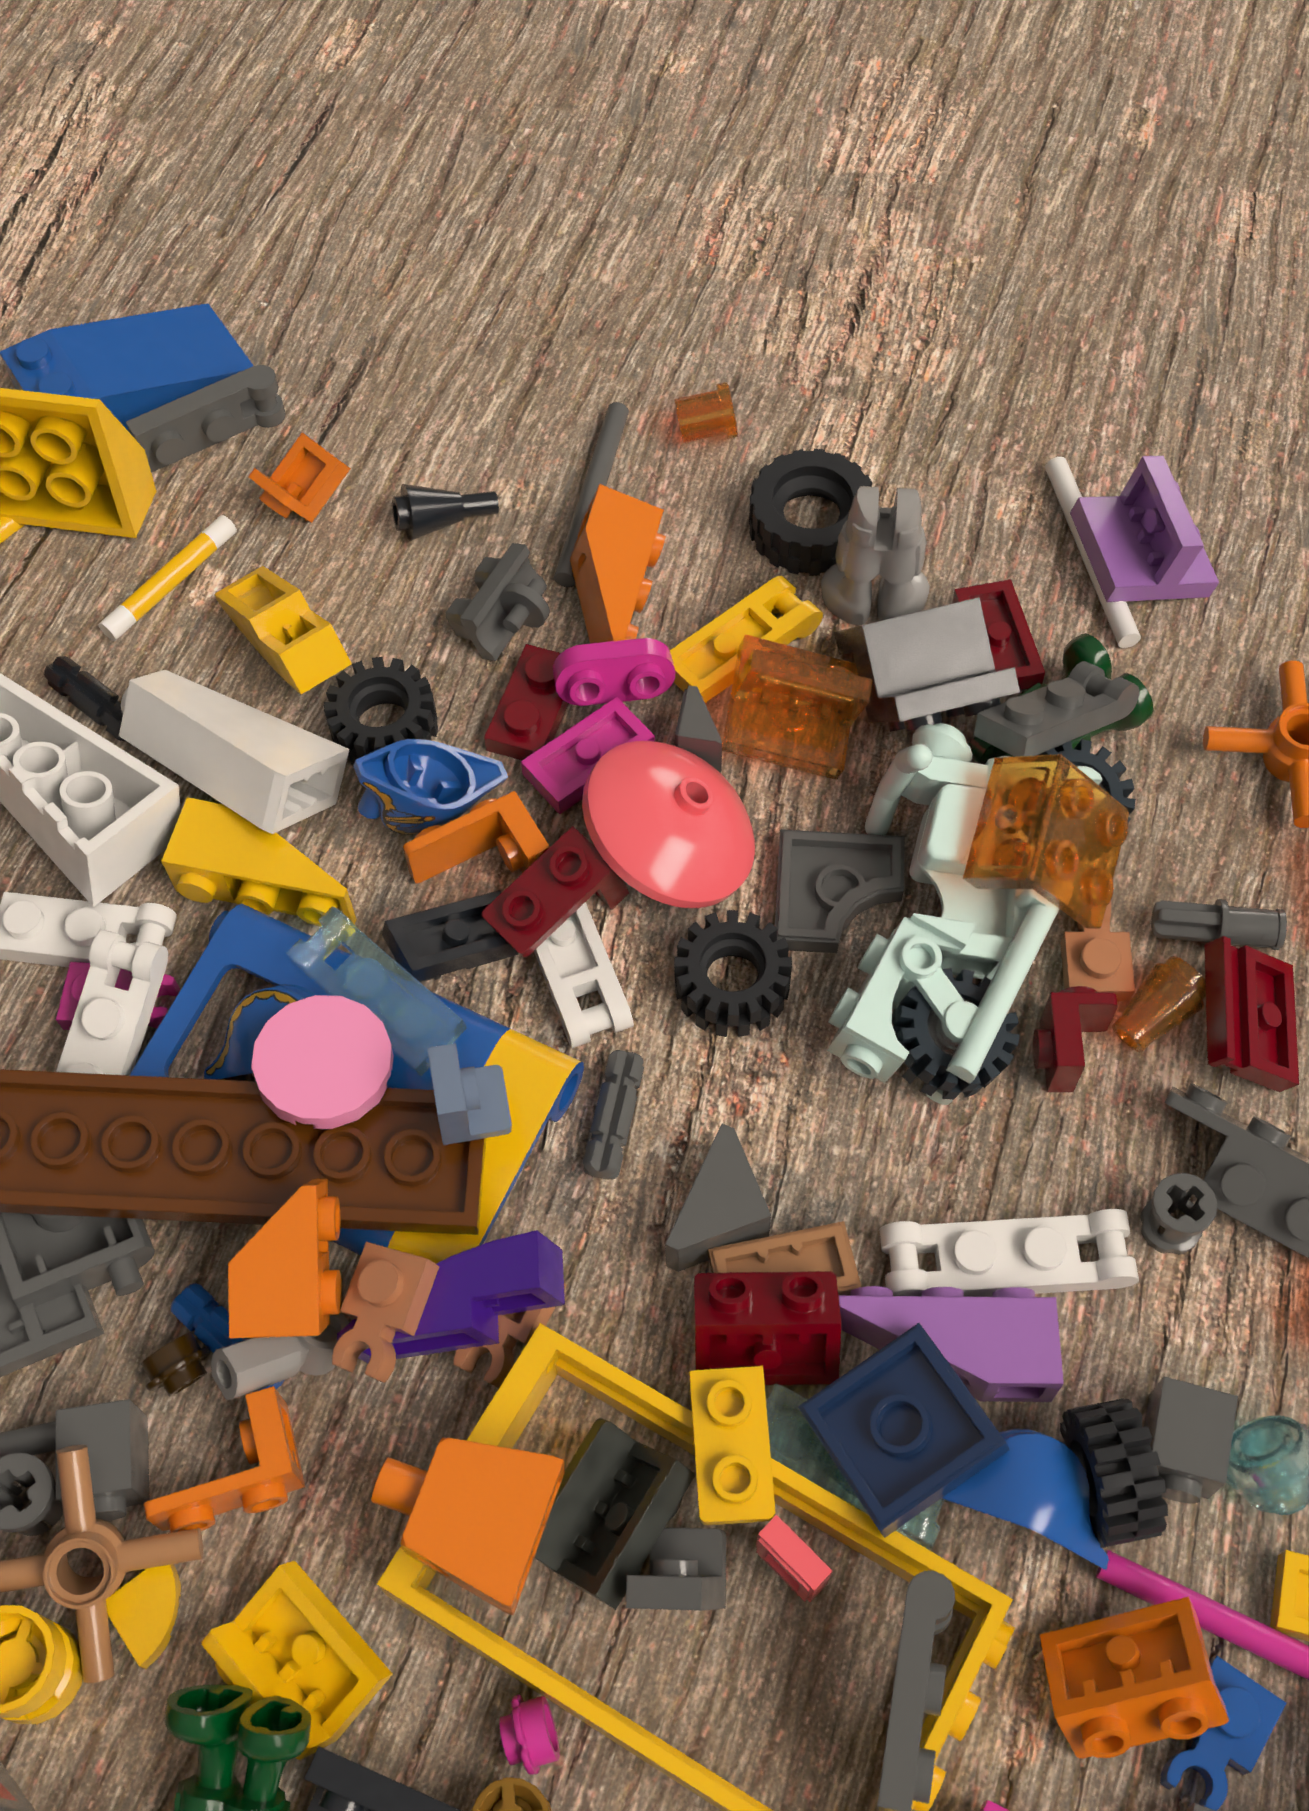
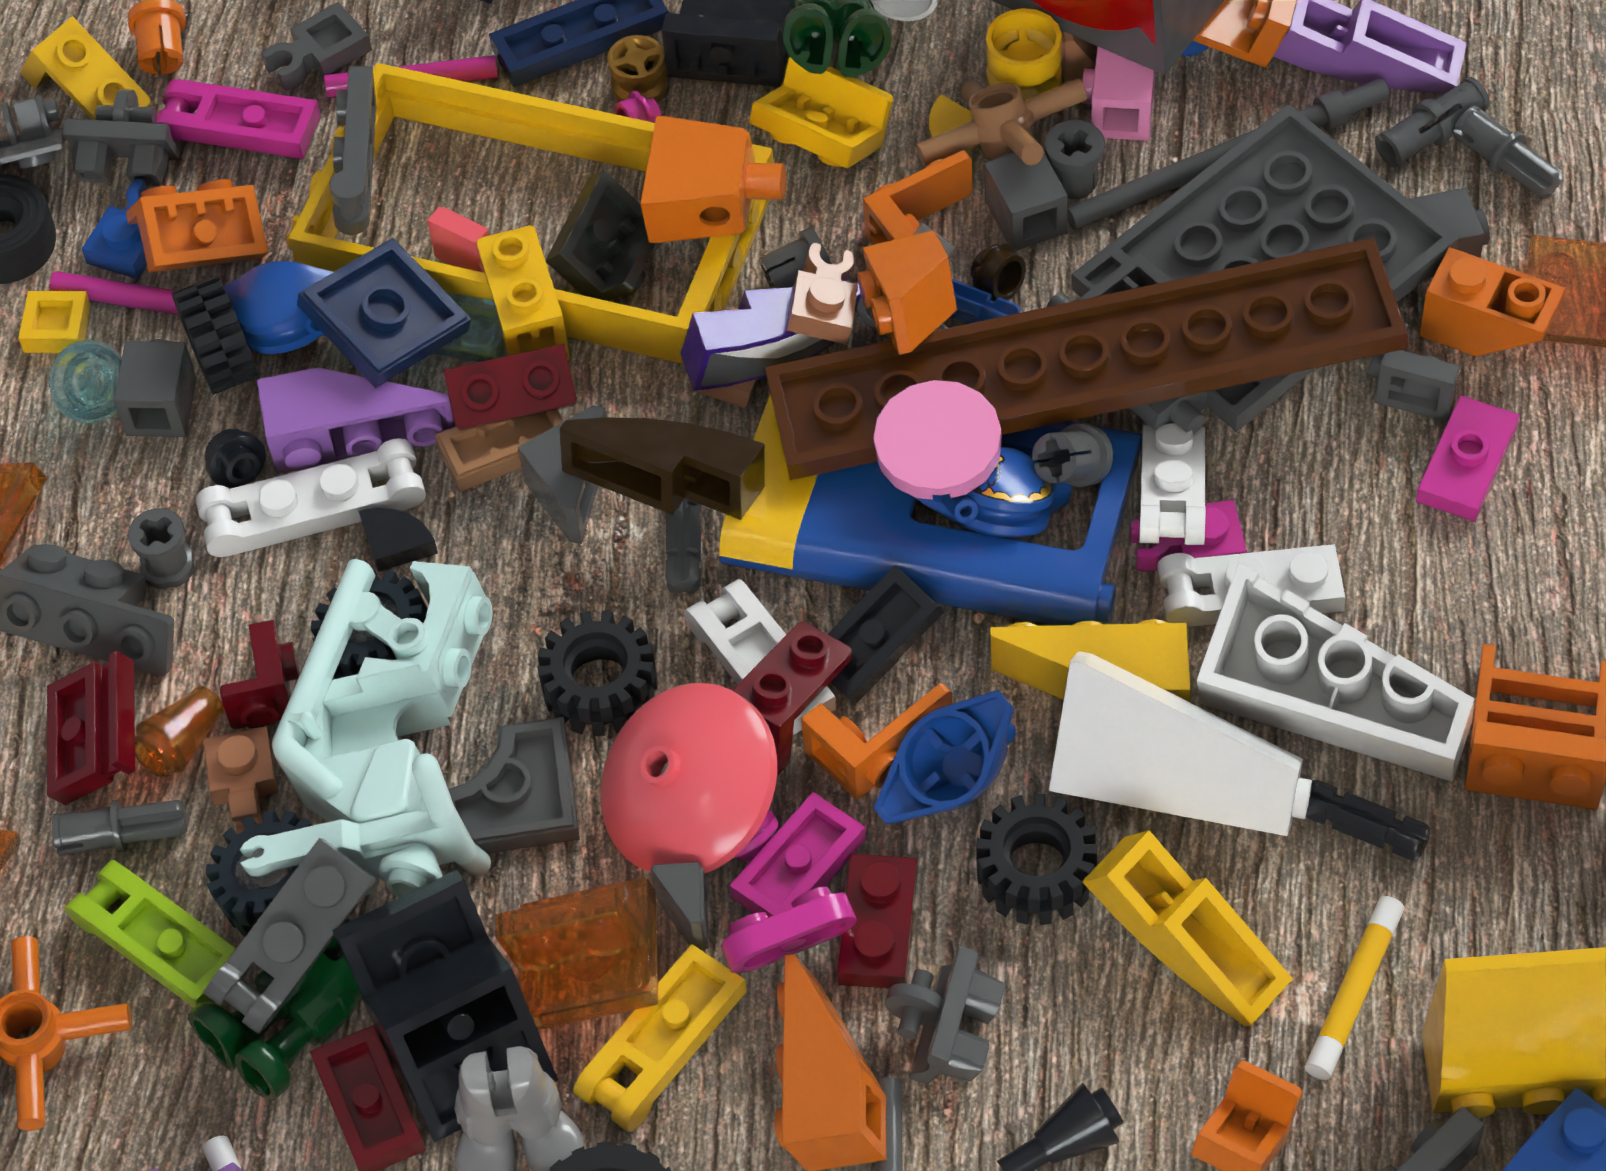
camera: 170 degrees right, 5 degrees down
clear light blue plate [286,906,467,1077] -> none
sand blue bracket [427,1043,512,1145] -> none
dark grey bracket [626,1528,726,1611] -> none
clear orange bracket [963,754,1129,929] -> none
none -> lime plate [64,860,237,1008]
none -> black plate [205,429,266,489]
none -> black tile [359,508,438,572]
none -> dark brown slope [559,417,765,520]
none -> dark grey bush [759,227,832,289]
none -> dark grey bush [1032,423,1113,487]

